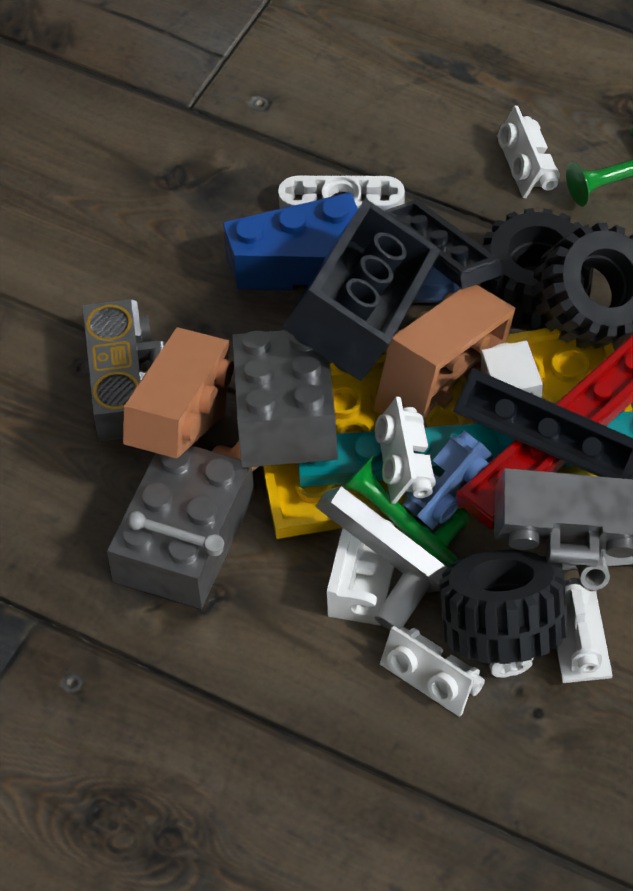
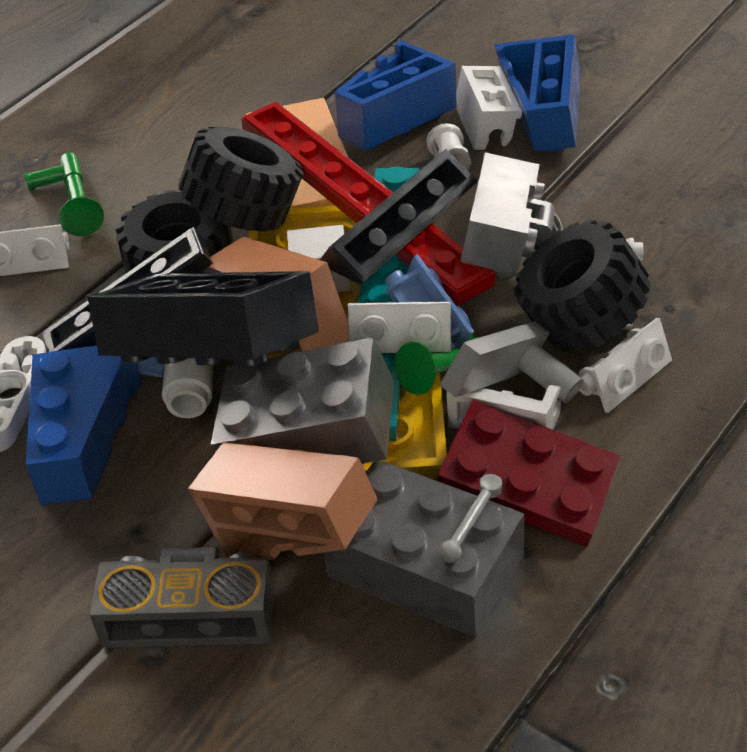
camera: 80 degrees left, 10 degrees down
none -> dark red plate [436,399,621,547]

